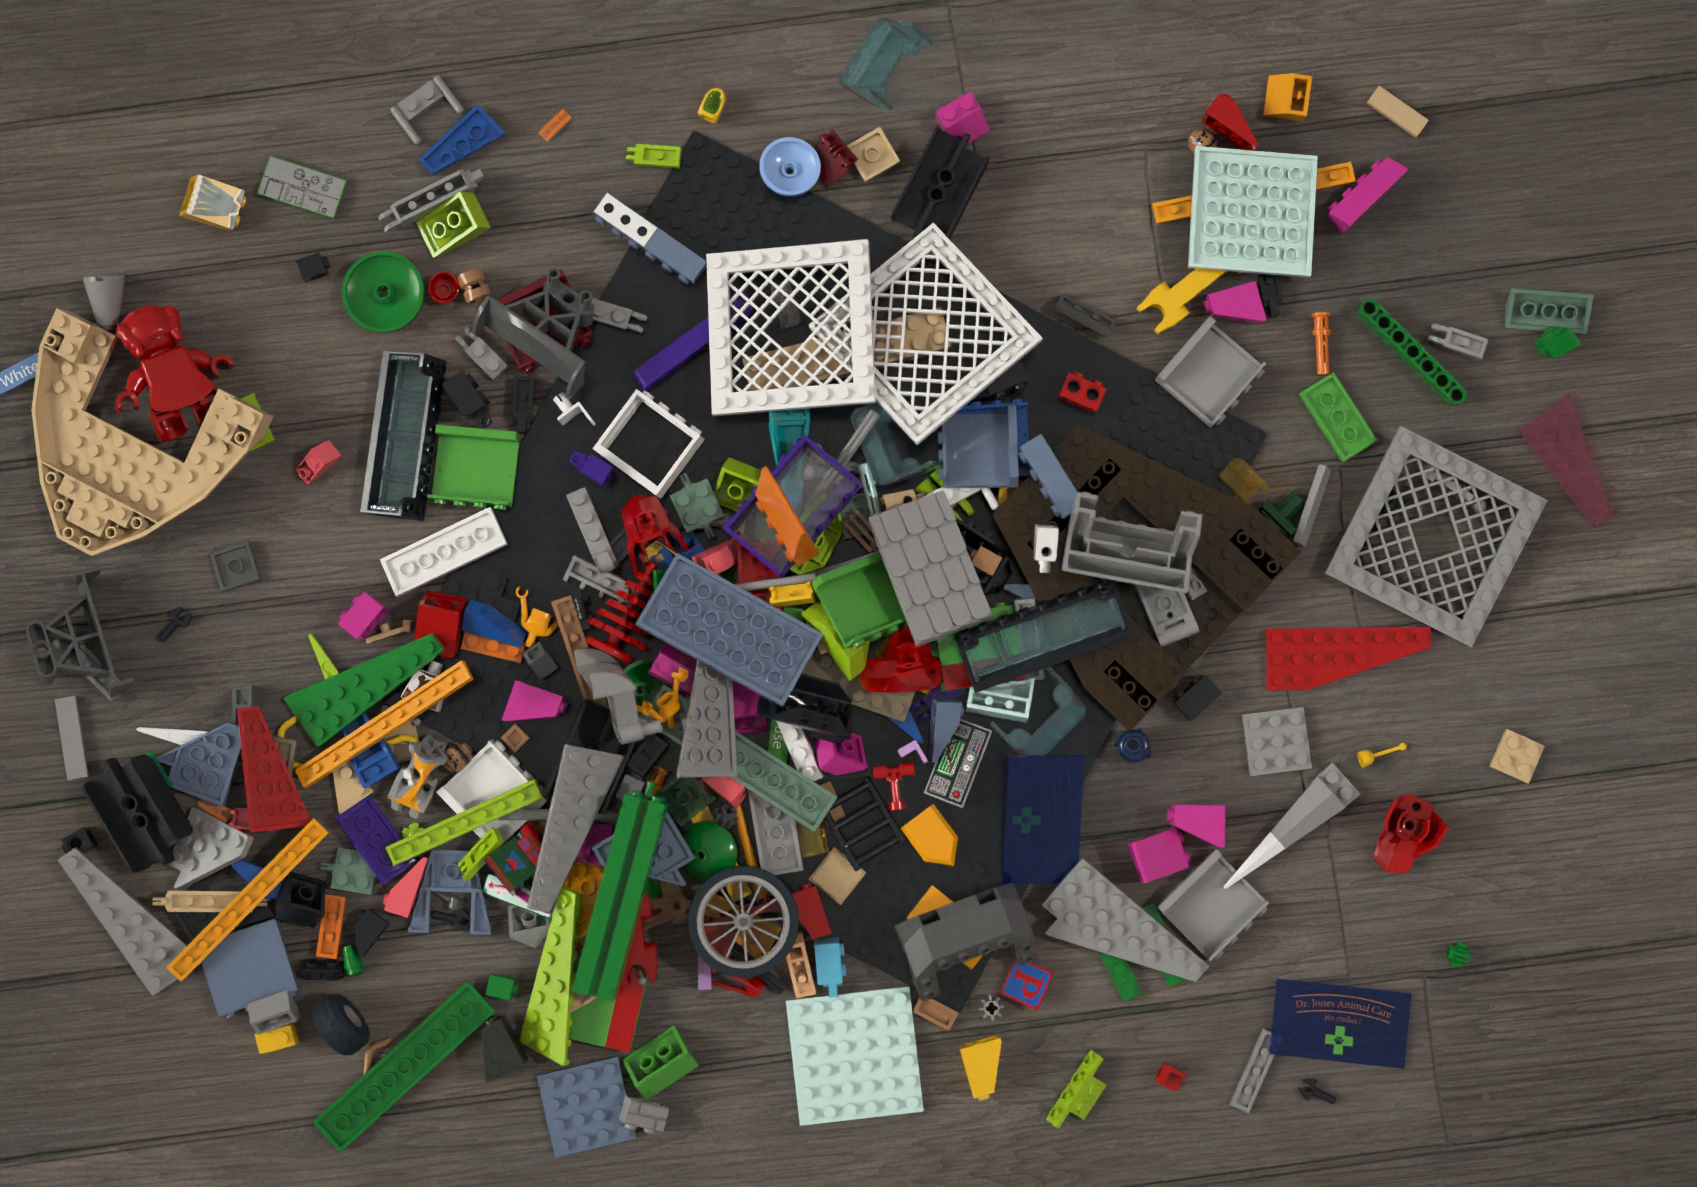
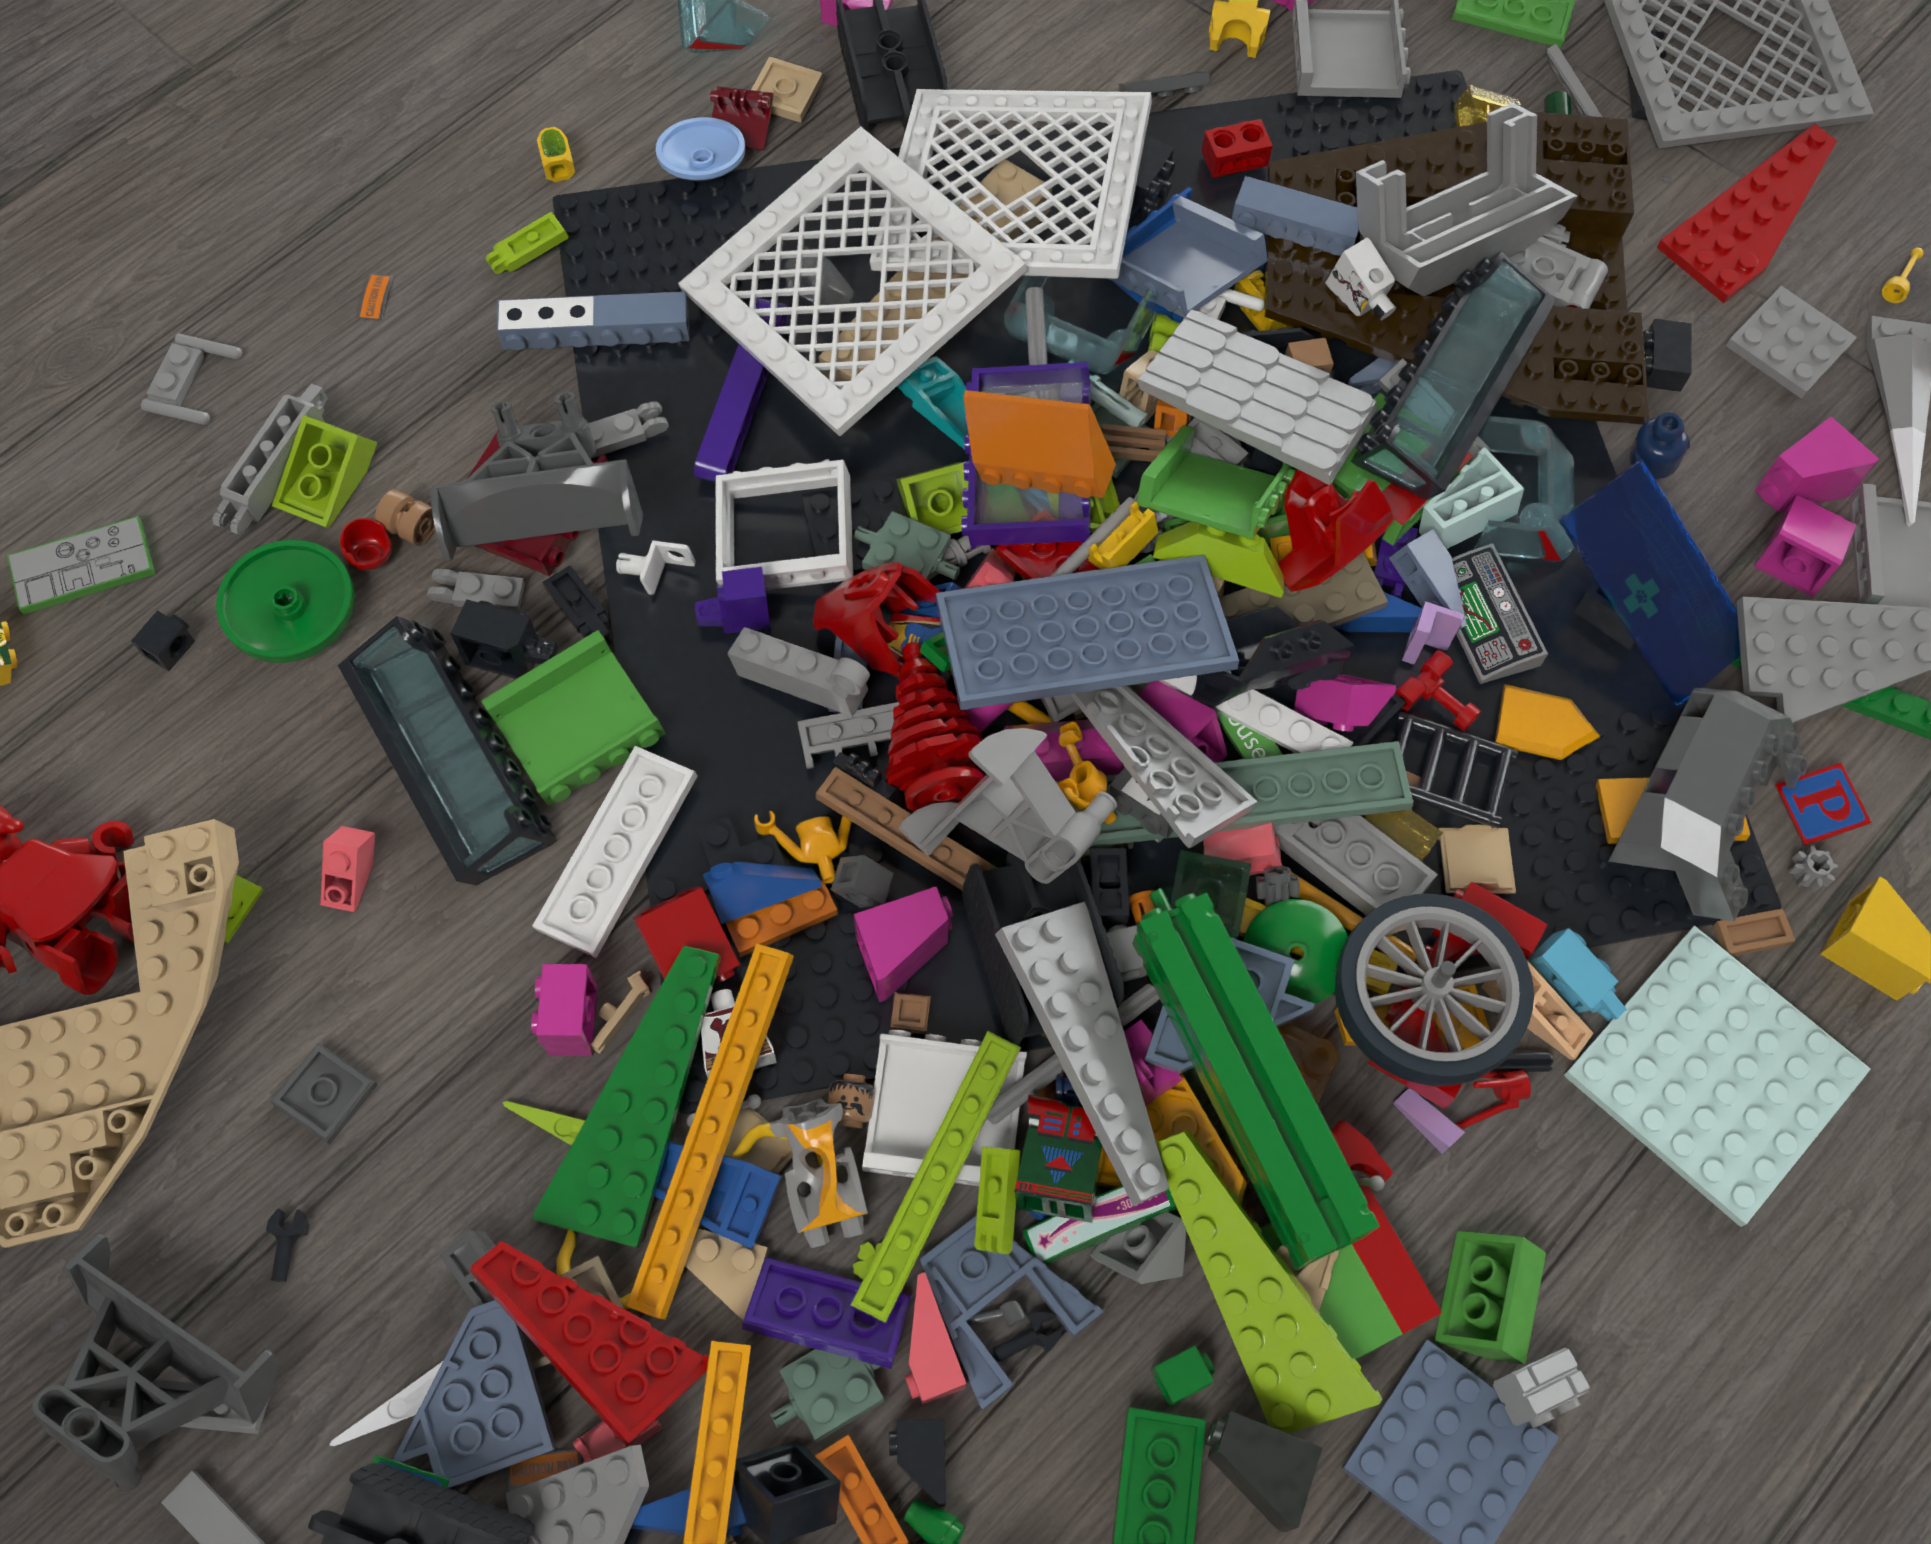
camera: 45 degrees left, 20 degrees down
blue wing [418,104,506,176] -> none

